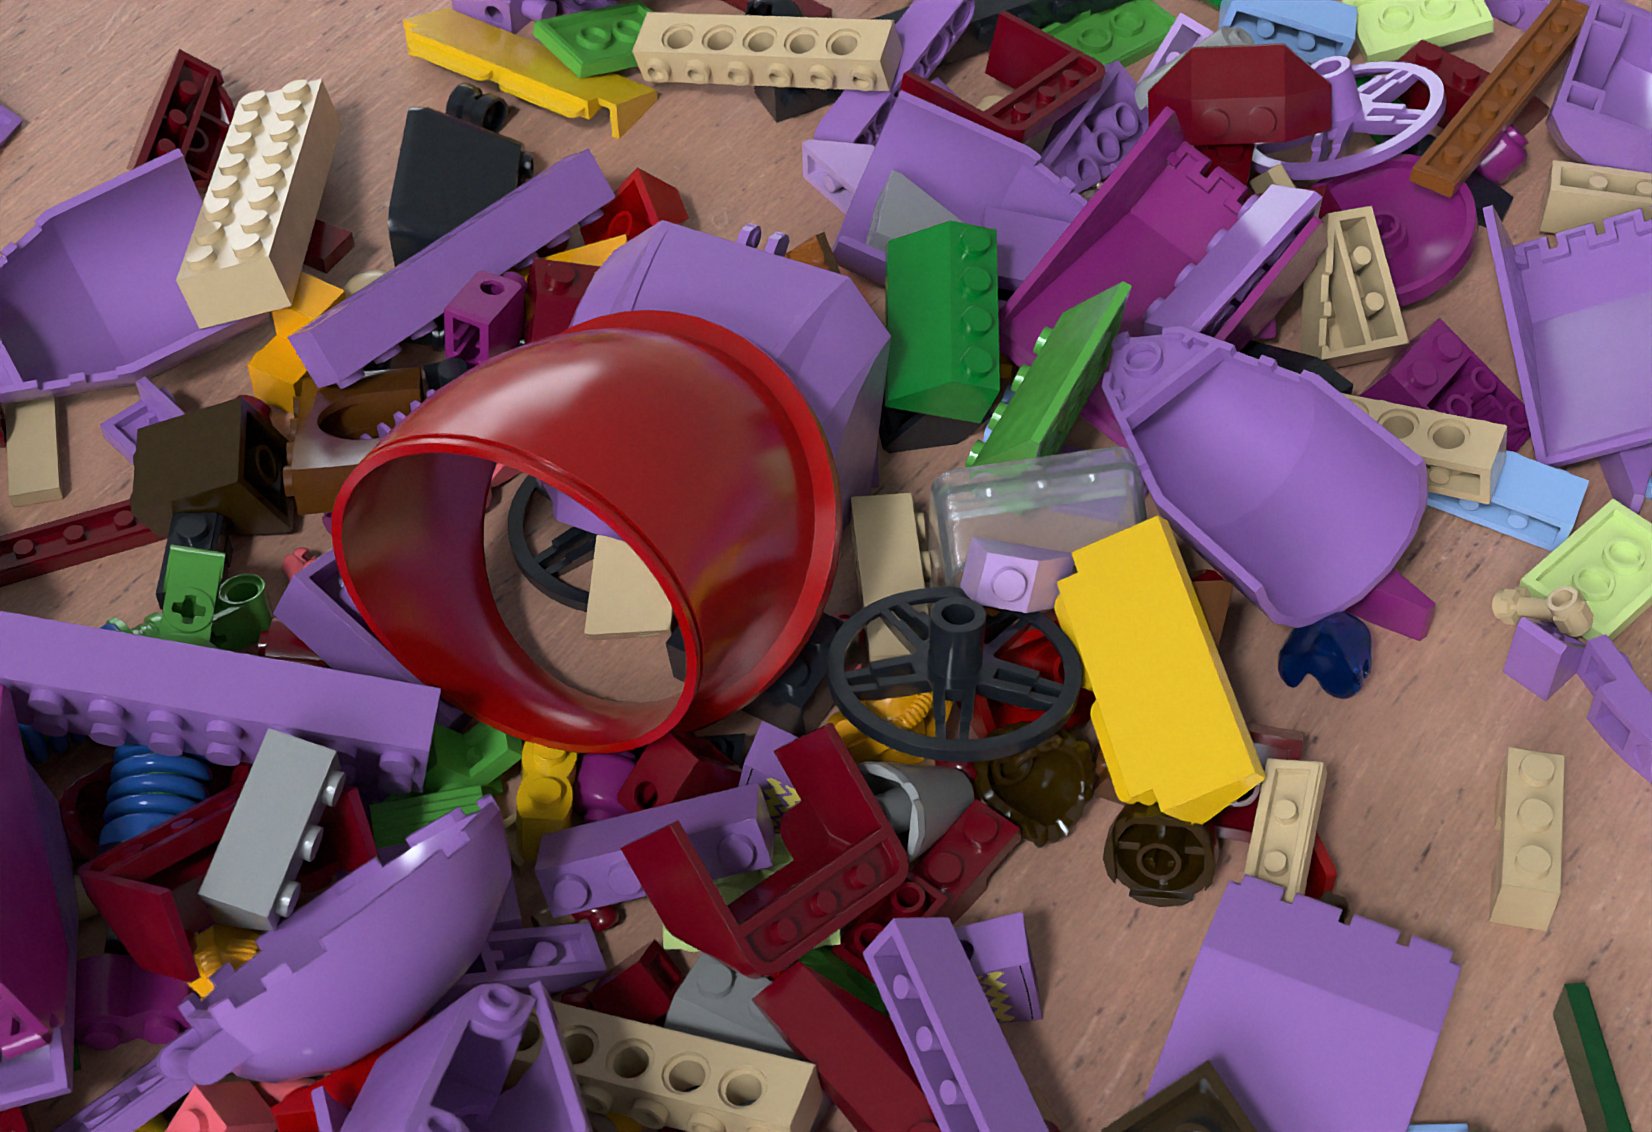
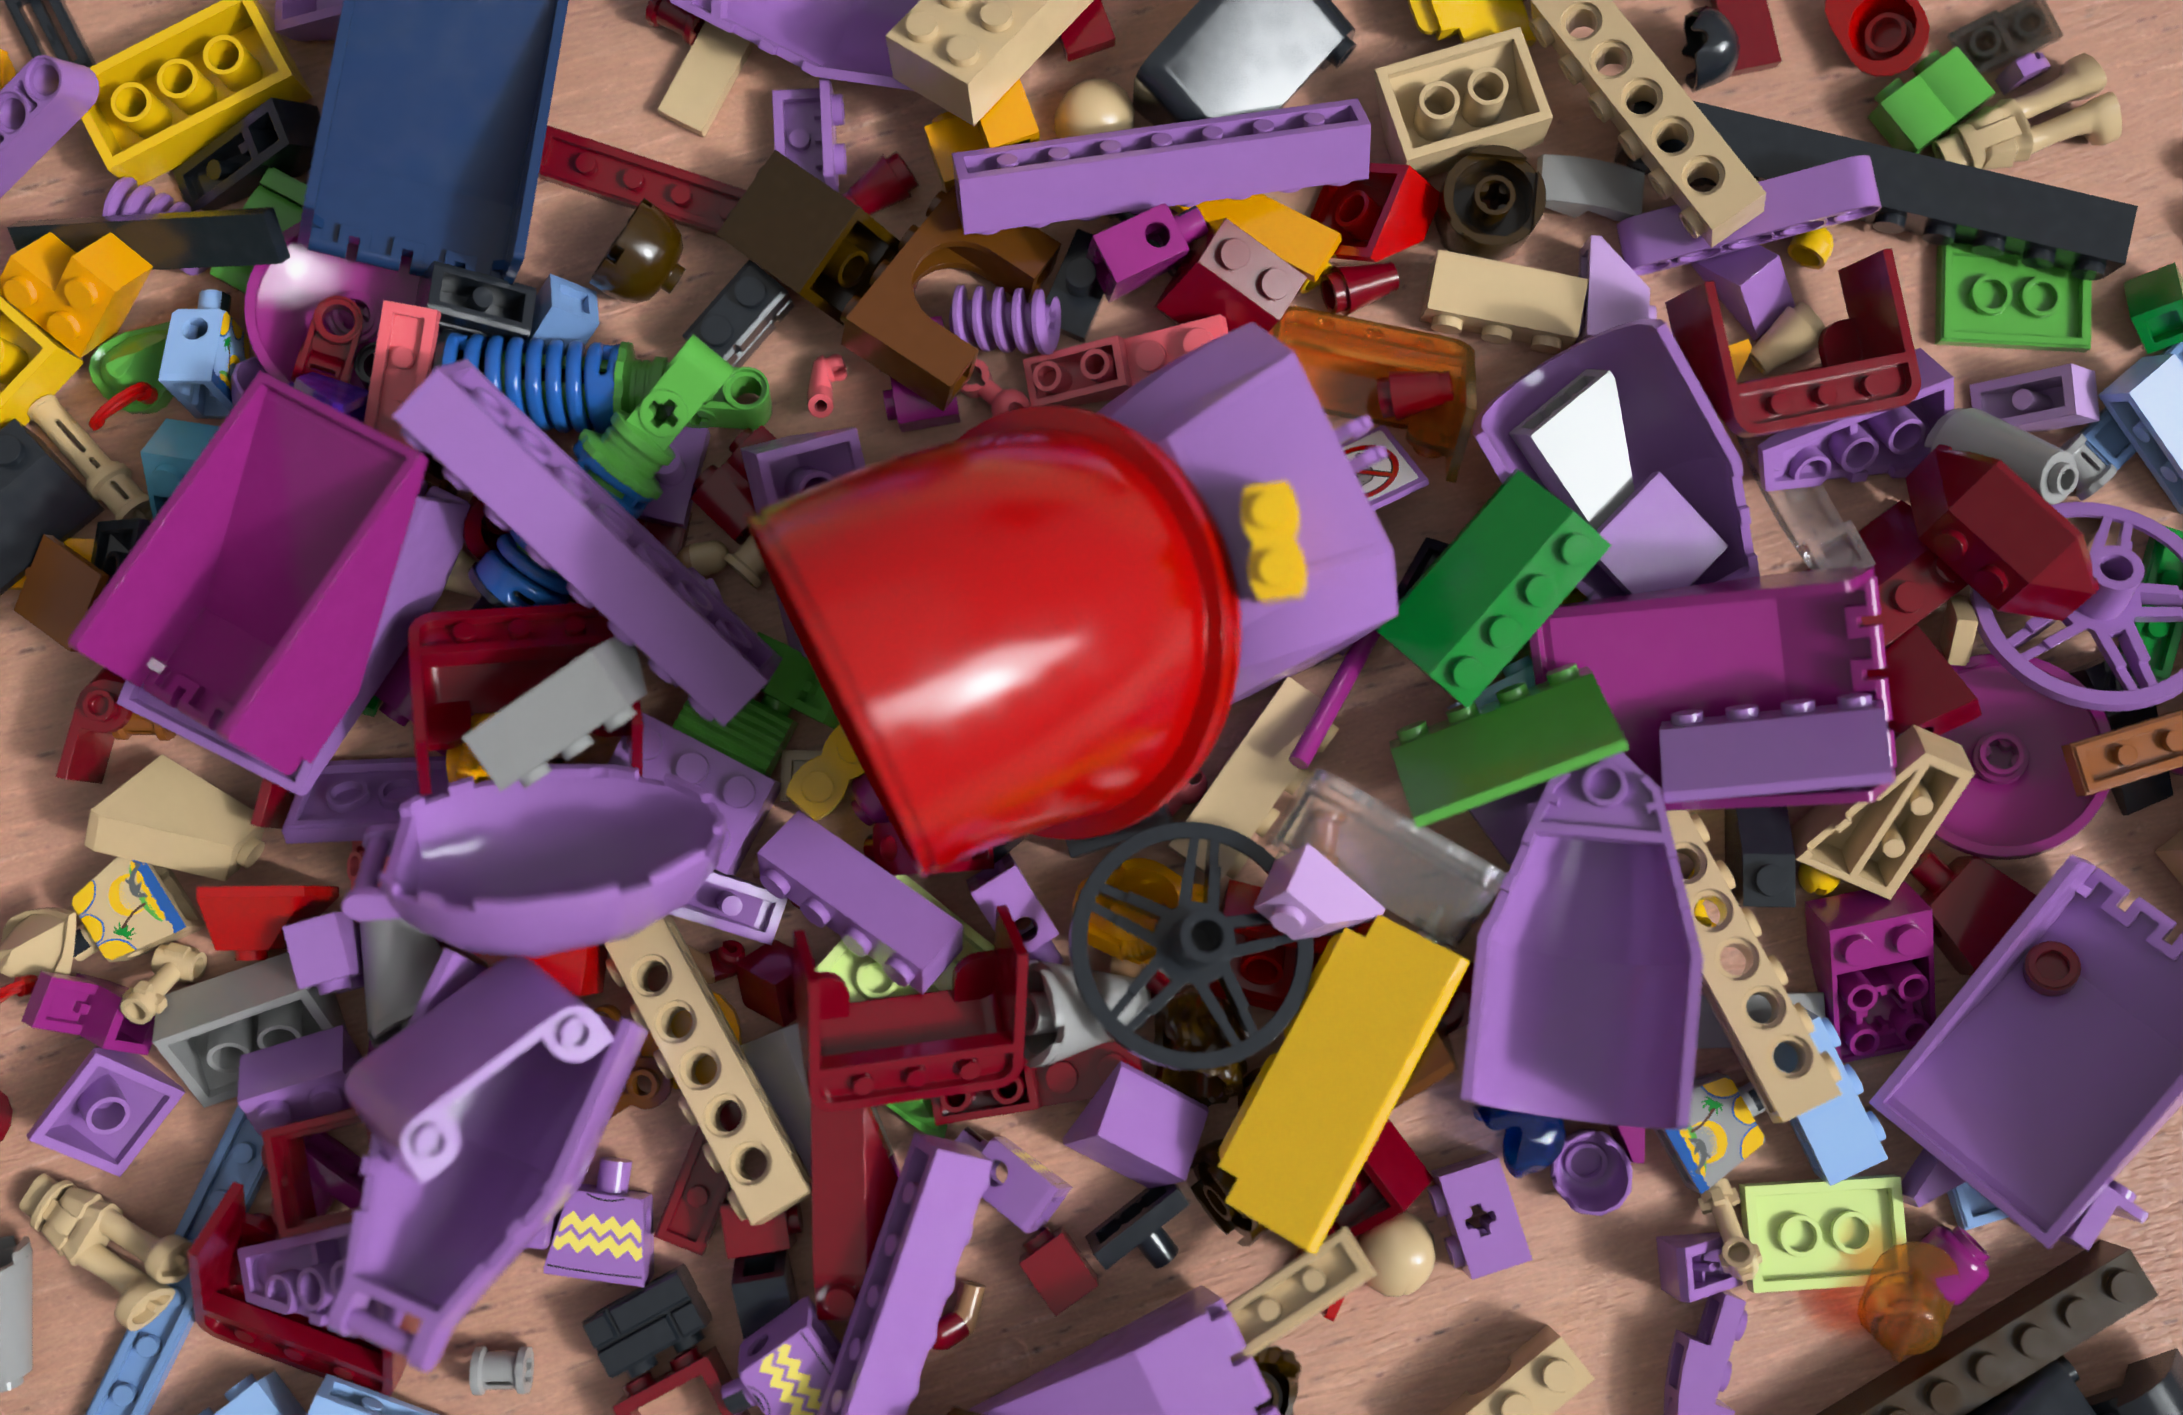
camera: 35 degrees right, 35 degrees up
none -> dark brown cylinder [589,198,686,303]
none -> dark red brick [1019,1225,1099,1317]
none -> medium lavender slope [1063,1061,1208,1188]
none -> black tile [1085,1183,1190,1270]
none -> yellow brick [1241,480,1308,605]
none -> magenta bar [1289,630,1381,769]
none -> tan hair [1357,1211,1436,1297]
none -> tan slope [1374,27,1553,178]
none -> tan brick [1420,249,1589,354]
none -> medium lavender brick [1427,1152,1532,1280]
none -> dark brown brick [1434,145,1546,261]
none -> light grey slope [1537,154,1645,222]
none -> medium lavender hair [1550,1129,1632,1216]
none -> torso [1654,1072,1766,1194]
none -> yellow hinge [1787,228,1834,269]
none -> yellow hinge [1798,862,1841,896]
none -> dark red torso [1909,849,2037,975]
none -> dark red tile [2023,941,2081,997]

